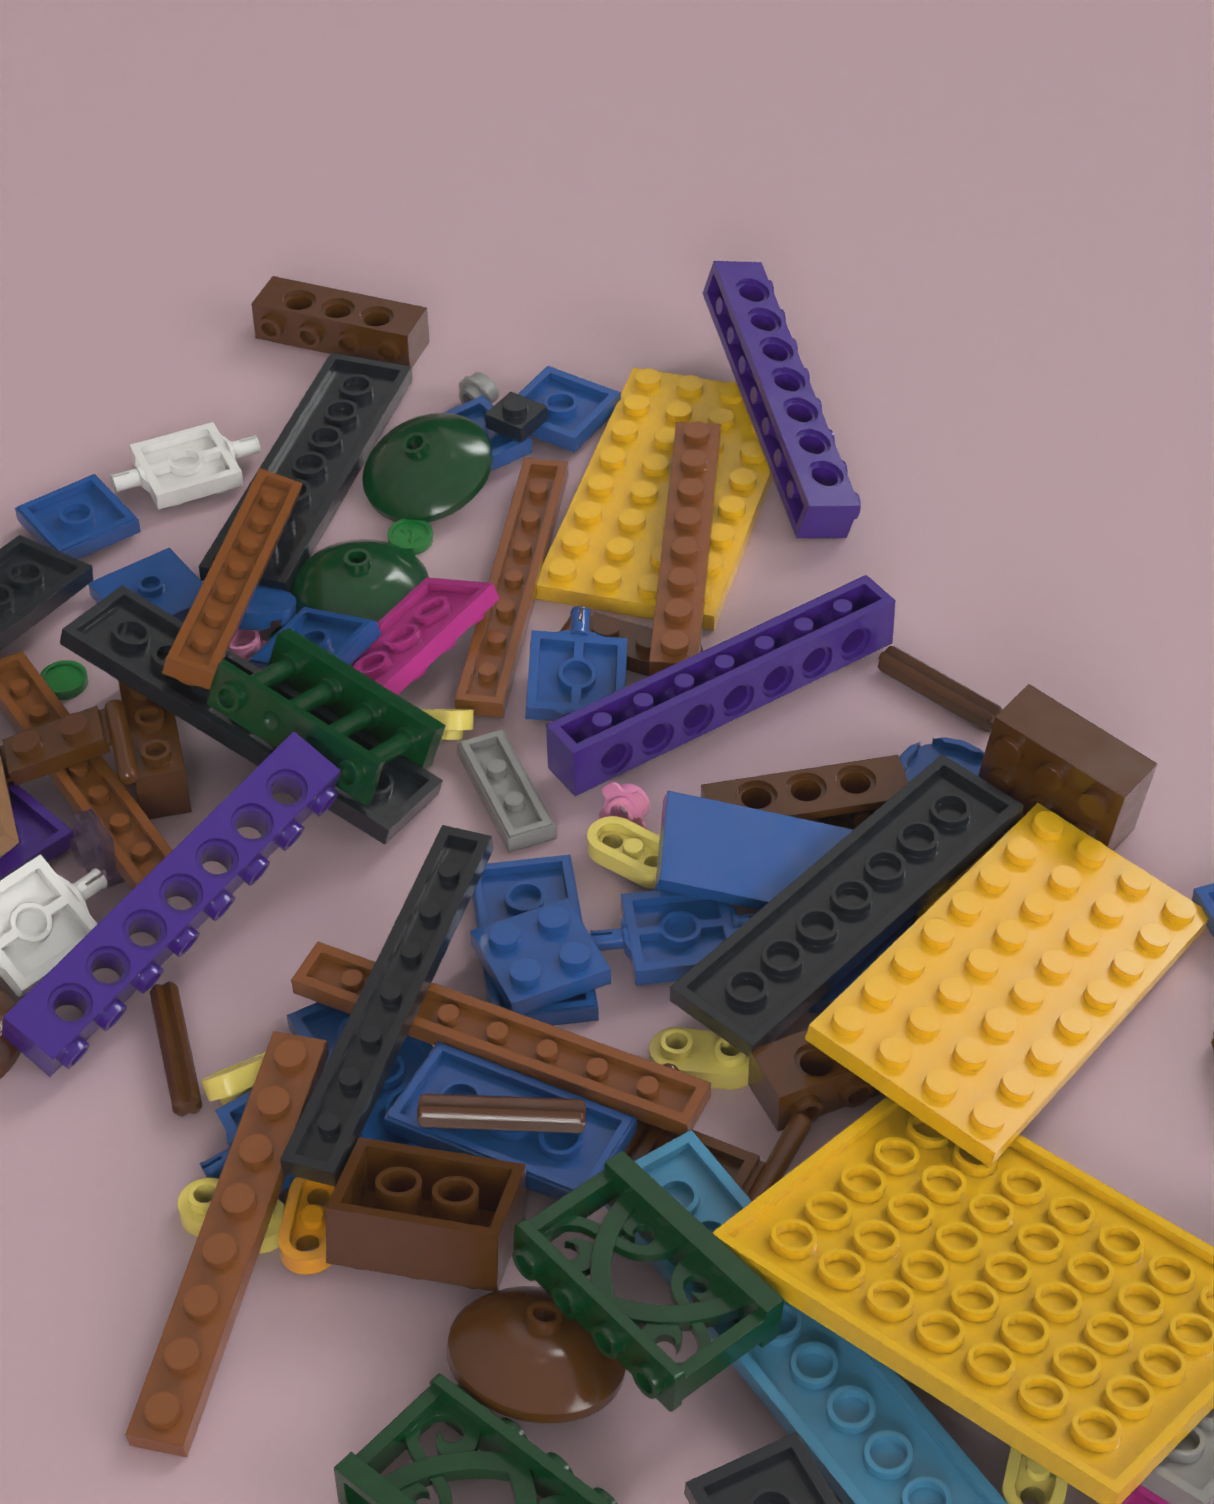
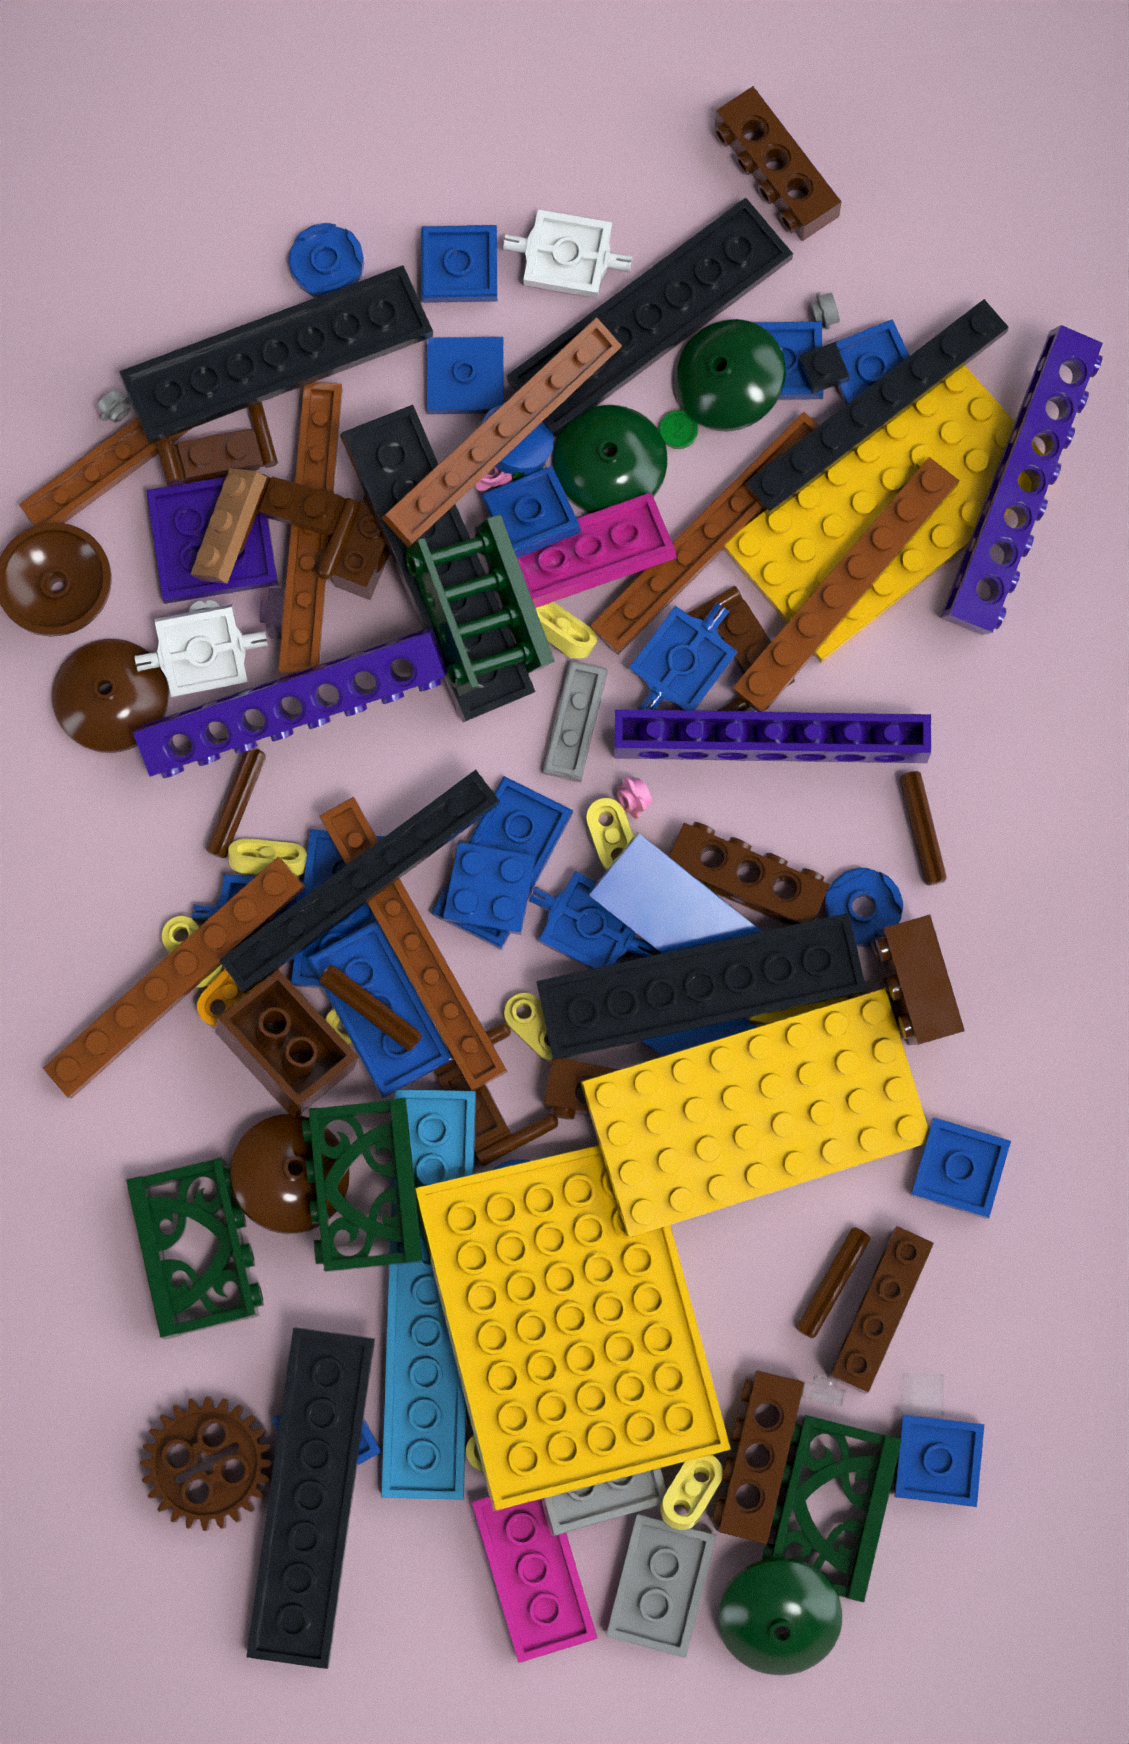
camera: 40 degrees right, 35 degrees up
green piece [40,660,88,700] -> none
none -> black plate [745,299,1009,516]

